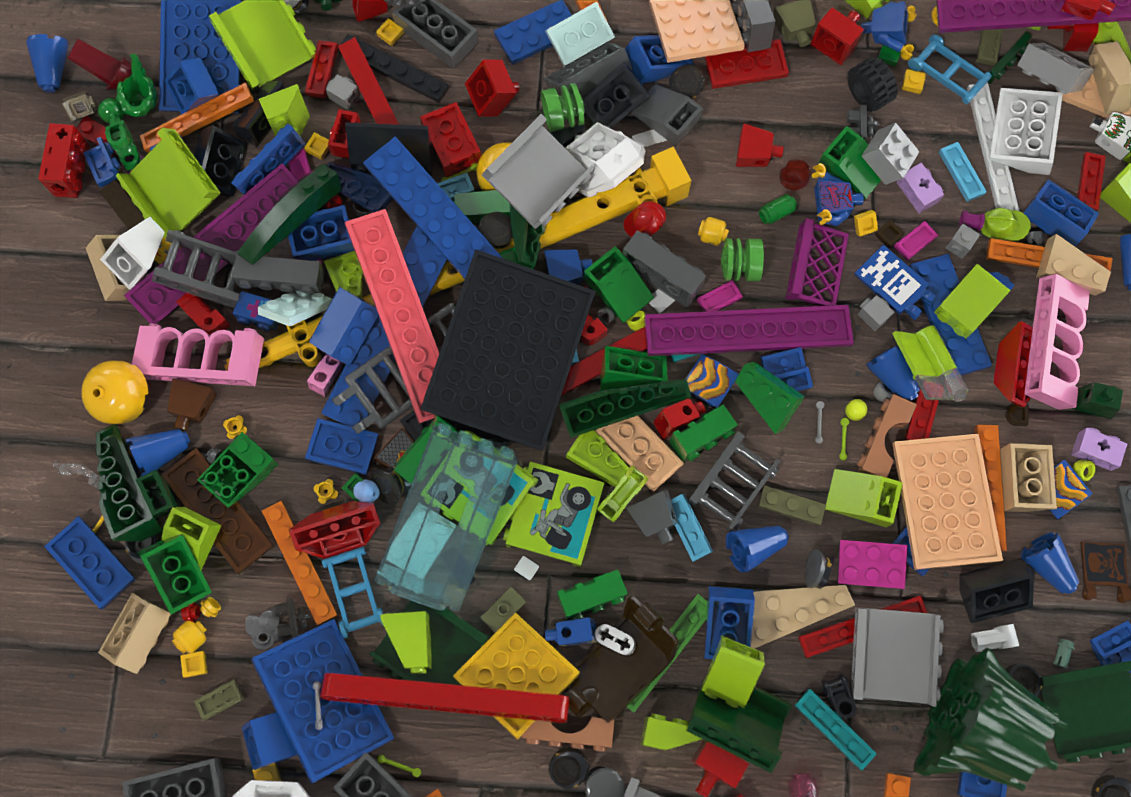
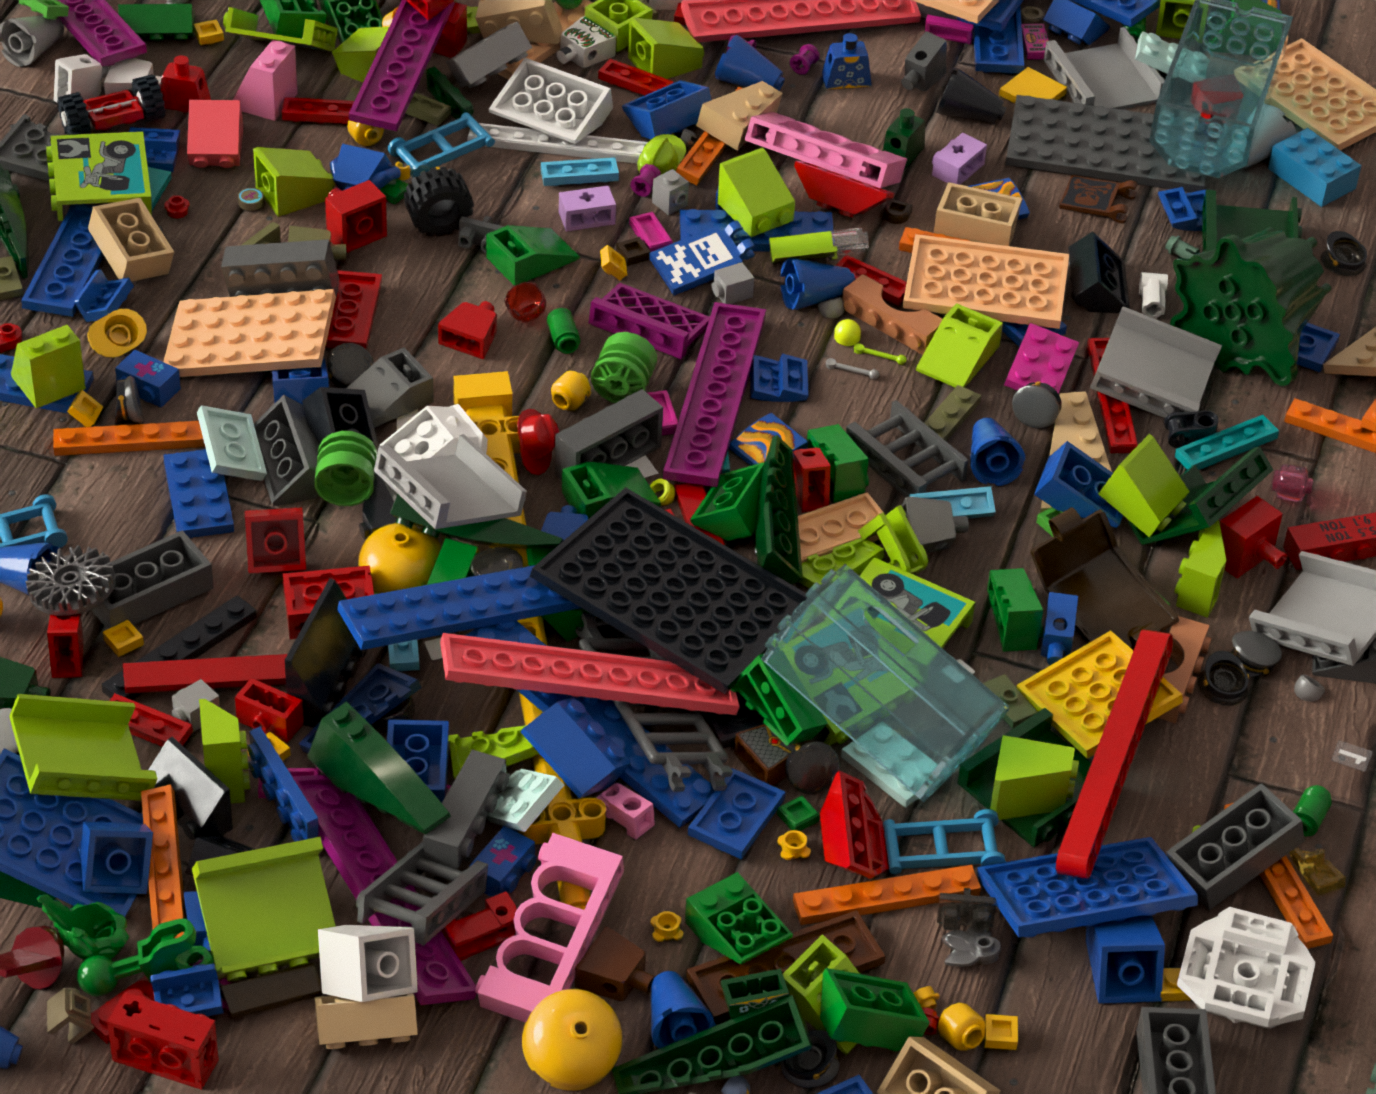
camera: 75 degrees left, 30 degrees down
olive plate [194,679,245,721] -> none
dark grey hinge [206,448,223,464] -> none
light grey hinge [313,681,322,730] -> none
light blue piece [353,479,380,503] -> none
white beam [595,624,636,656] -> none
green wedge [735,362,805,434] -> none
blue torso [812,164,863,226] -> none
light grey brick [862,123,919,185] -> none
blue cone [1020,532,1079,594] -> none
neon yellow piece [1072,459,1095,481] -> none

